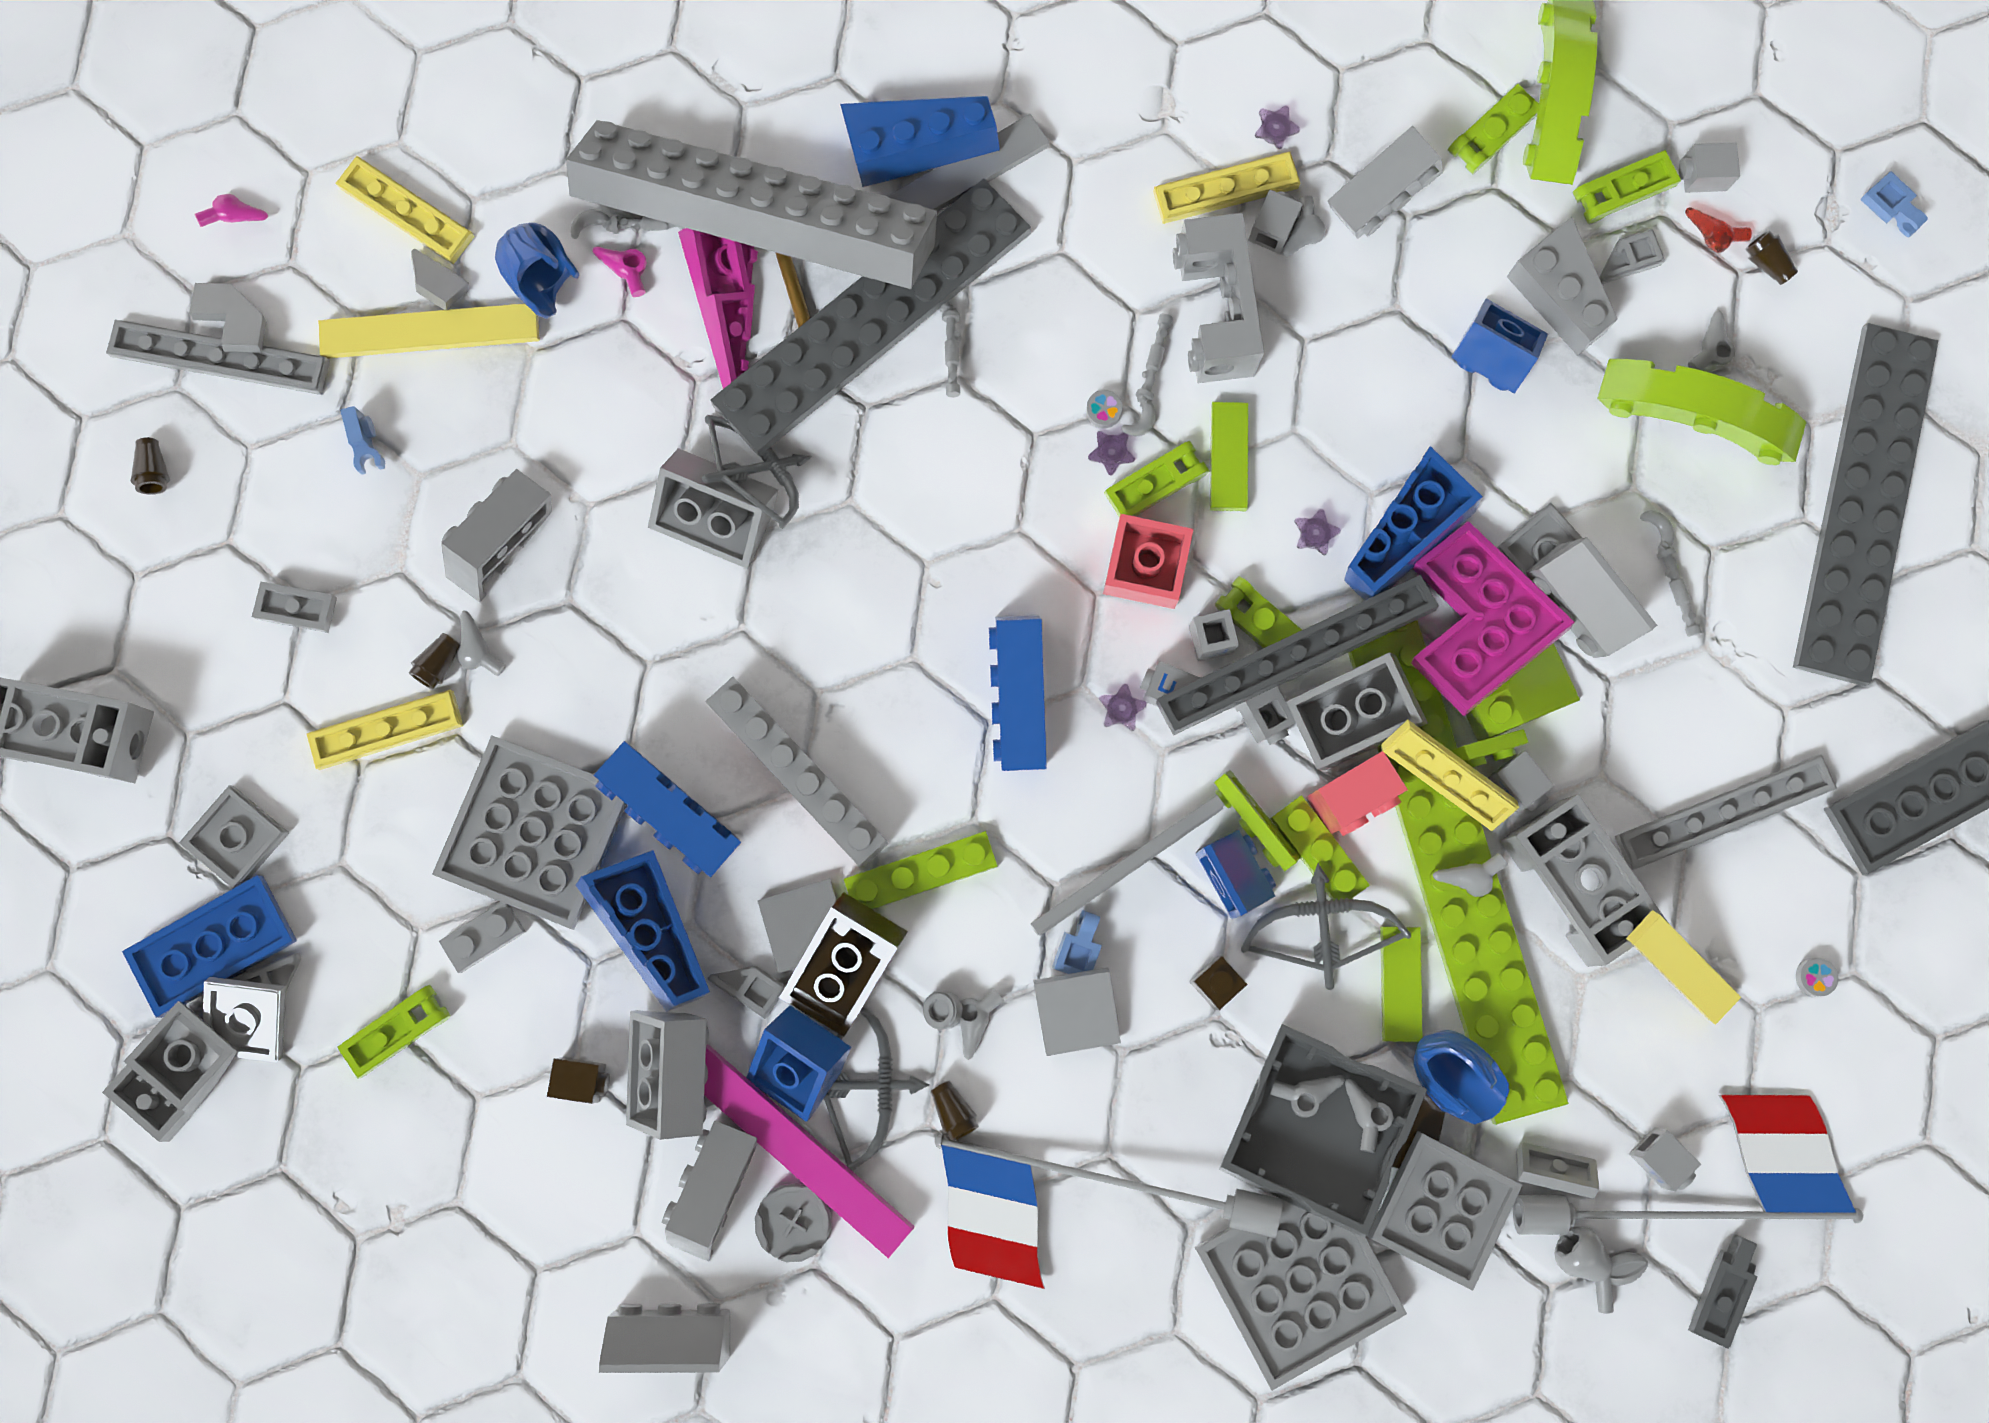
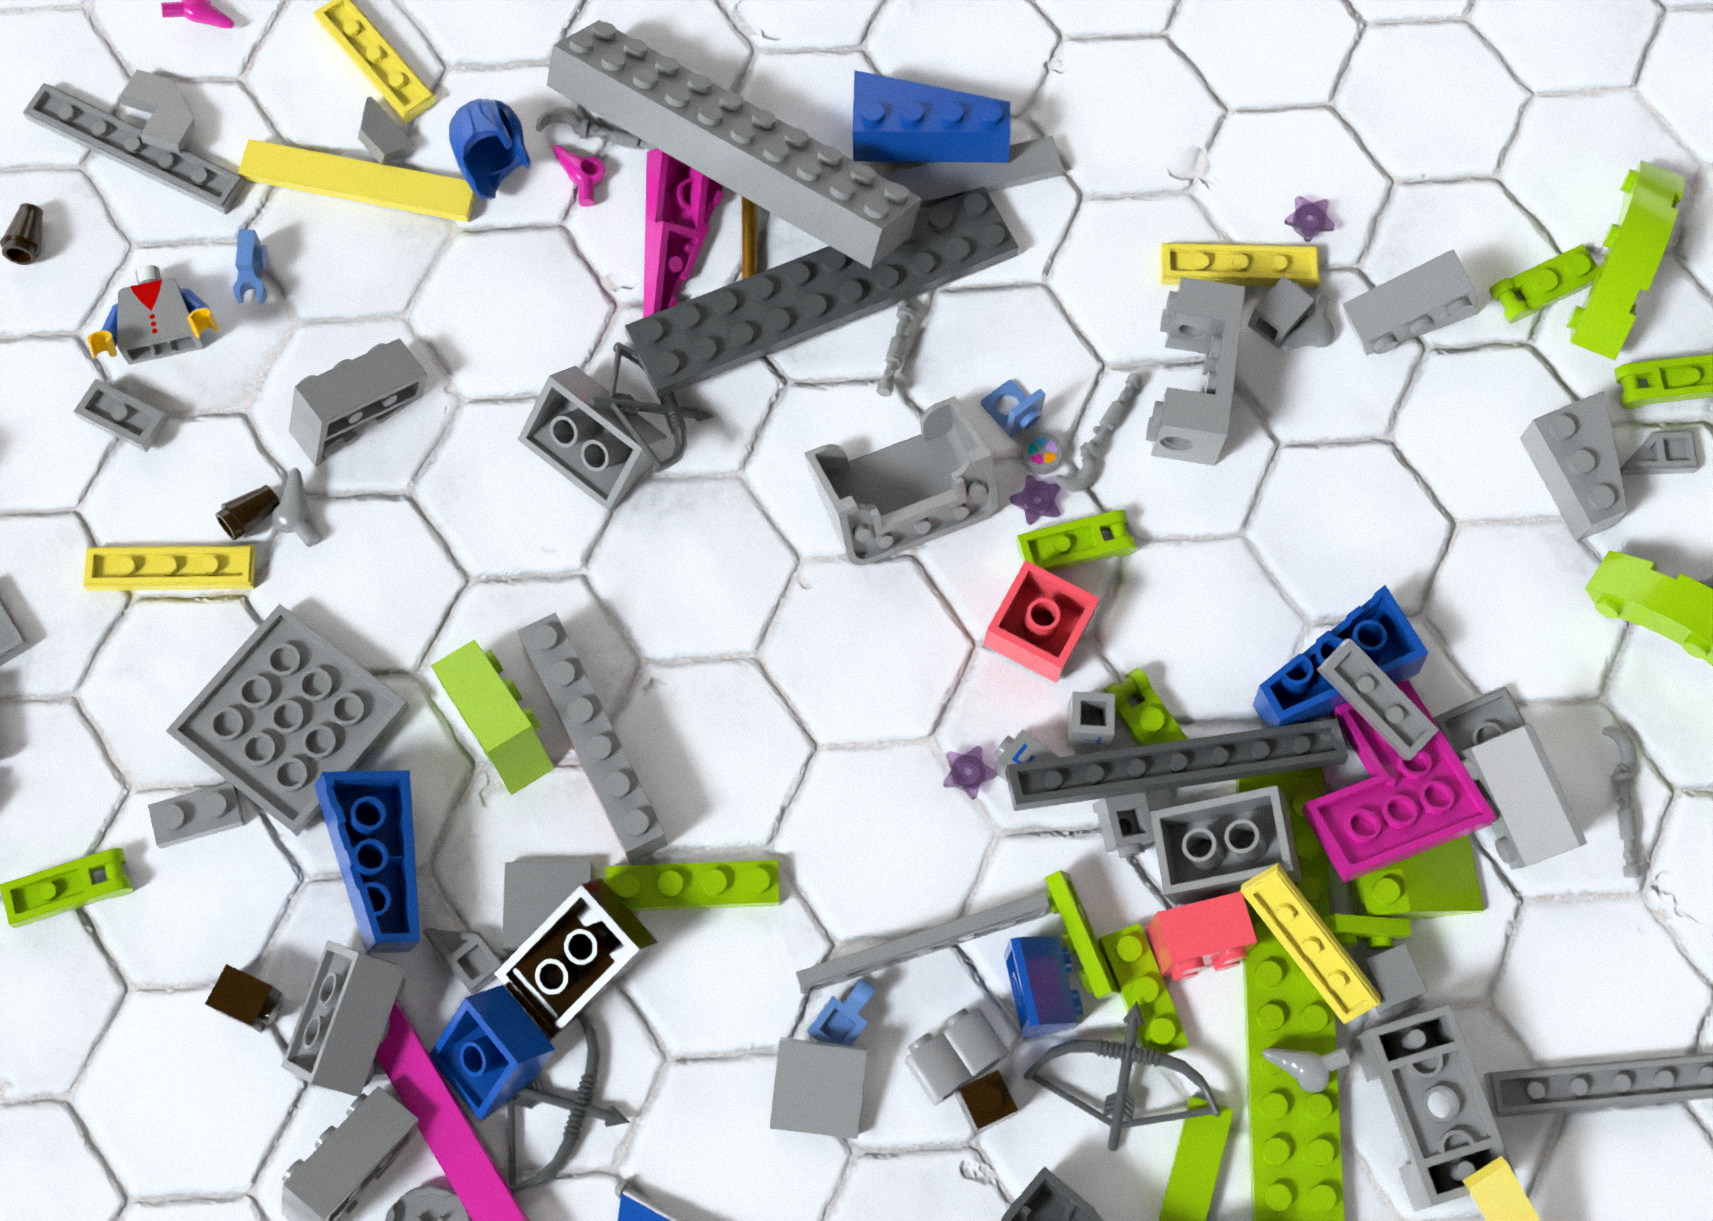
camera: 15 degrees right, 10 degrees down
blue wedge [593,741,741,878] -> none
light grey tile [923,991,963,1030] -> none
dark brown cone [930,1081,979,1142] -> none
light grey animal [959,989,1004,1060] -> none
blue wedge [989,615,1047,771] -> none
lime tile [1210,402,1248,512] -> none
clear purple plate [1294,509,1341,556] -> none
slope [1451,298,1548,394] -> none
none -> light grey torso [87,265,219,365]
none -> lime wedge [431,639,555,795]
none -> light grey windscreen [804,396,999,565]
none -> light grey brick [905,1008,1009,1106]
none -> medium blue bracket [980,379,1046,438]
none -> light grey plate [1317,639,1439,760]

